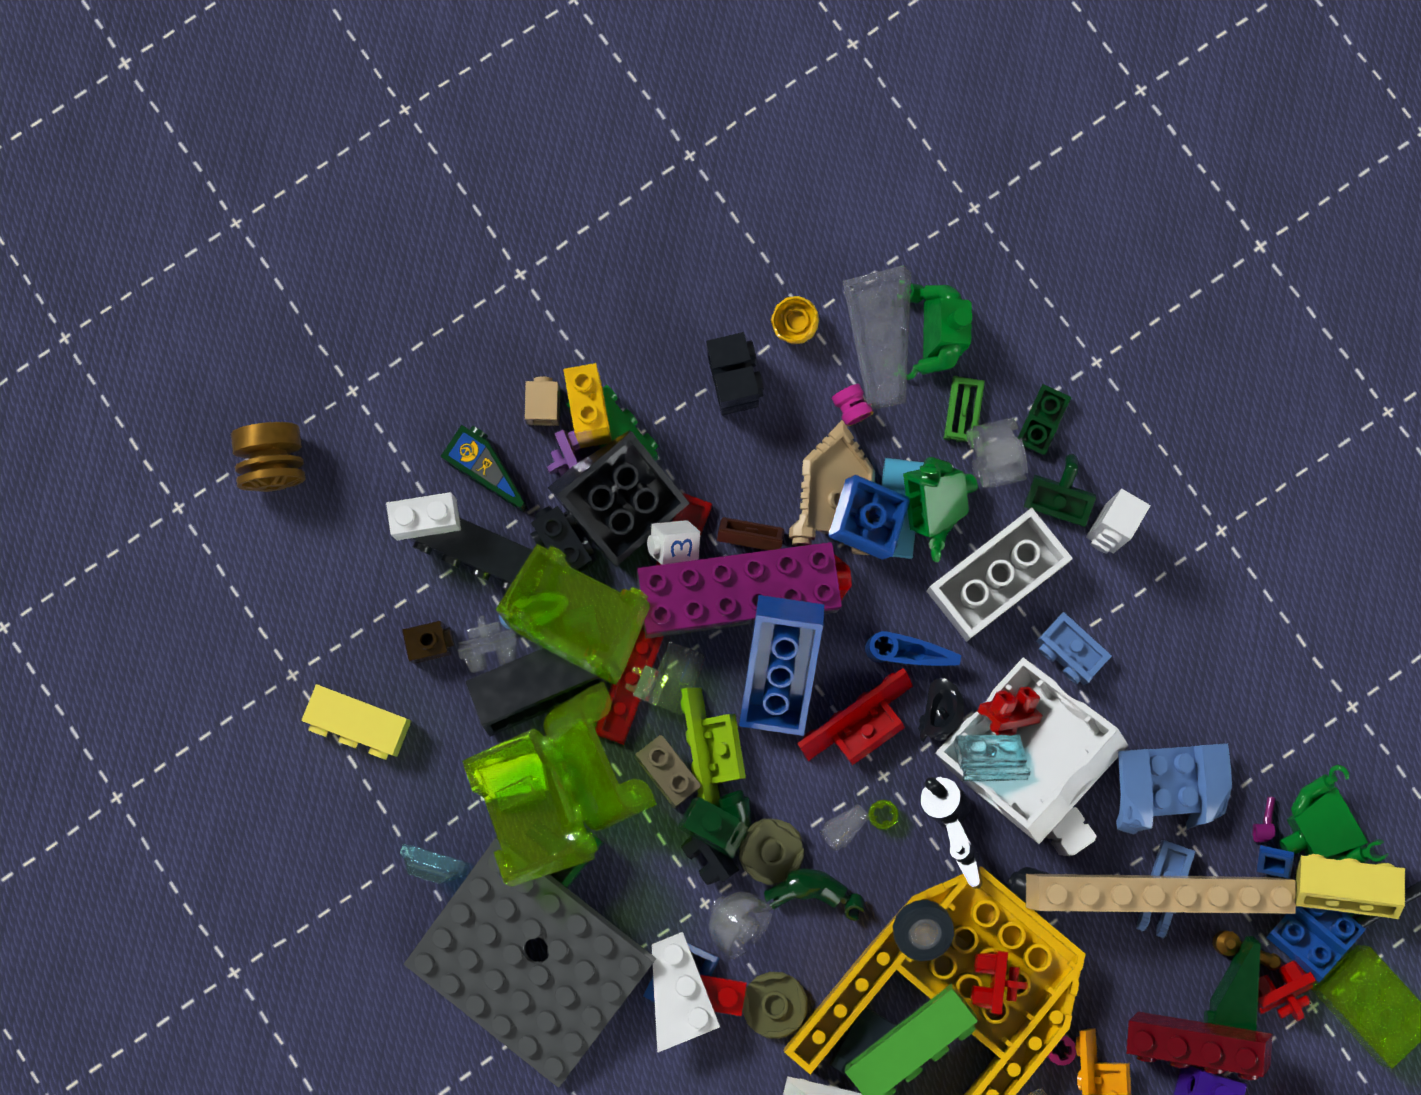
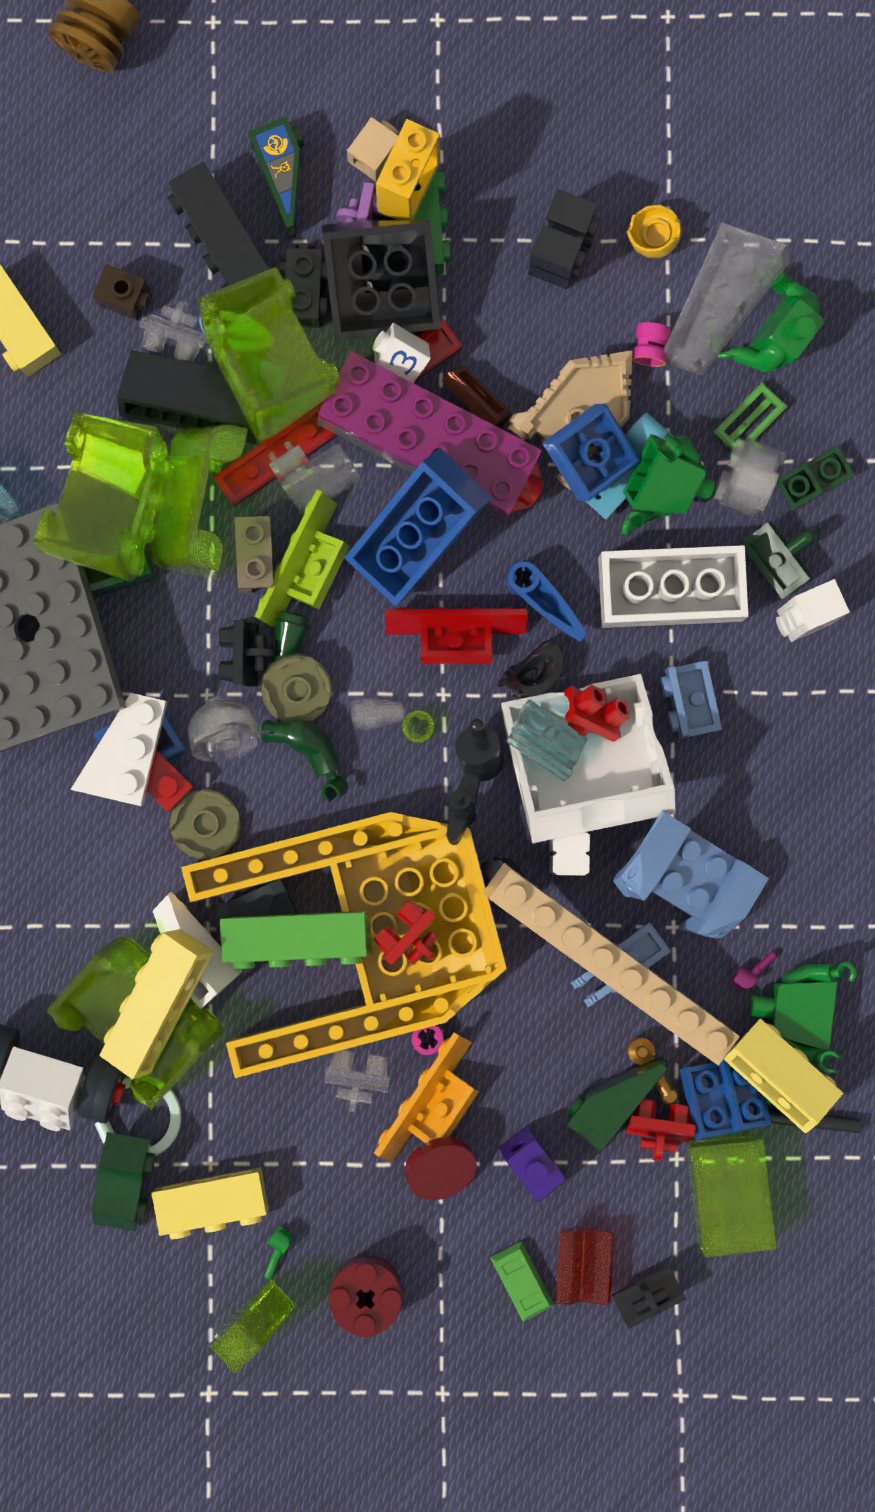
camera: 30 degrees right, 5 degrees up
white brick [386,492,461,541] -> none
clear neon green piece [494,775,546,812] -> none
dark green torso [677,797,748,858] -> none
black wheel [893,900,954,961] -> none
dark red brick [1126,1012,1273,1080] -> none
blue slope [1256,845,1294,879] -> none

